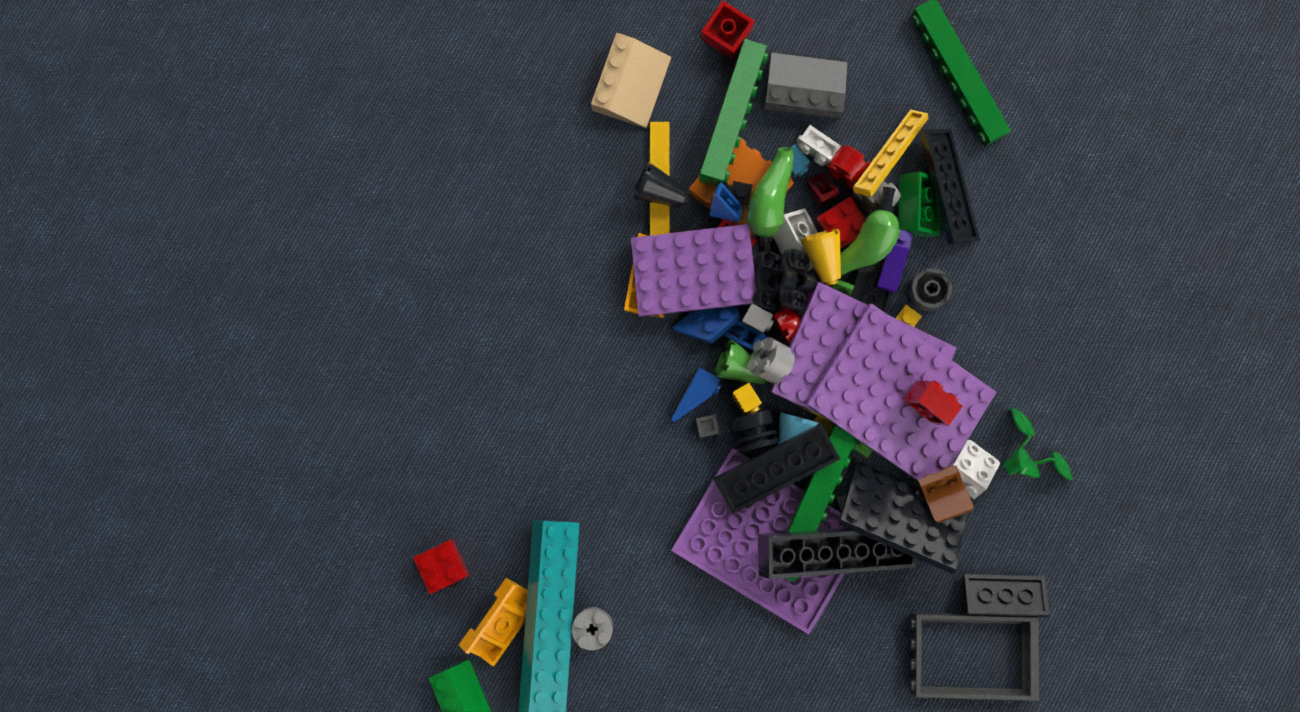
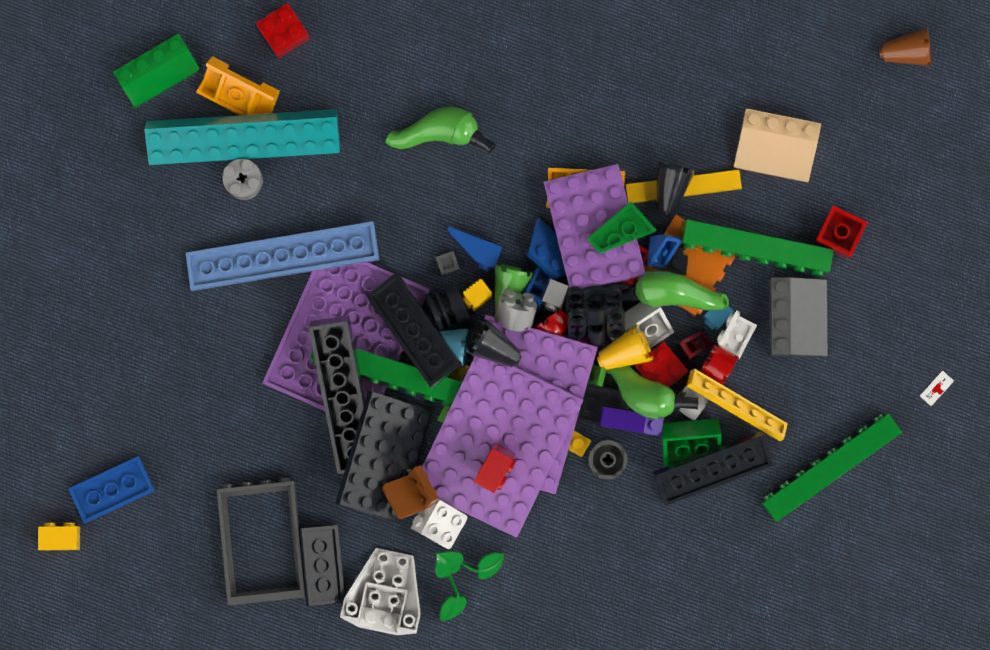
camera: 80 degrees right, 0 degrees up
none -> medium blue plate [186,221,380,291]
none -> white wedge [340,548,420,635]
none -> bright green animal [385,106,496,154]
none -> black cone [466,319,522,367]
none -> green wing [587,202,656,254]

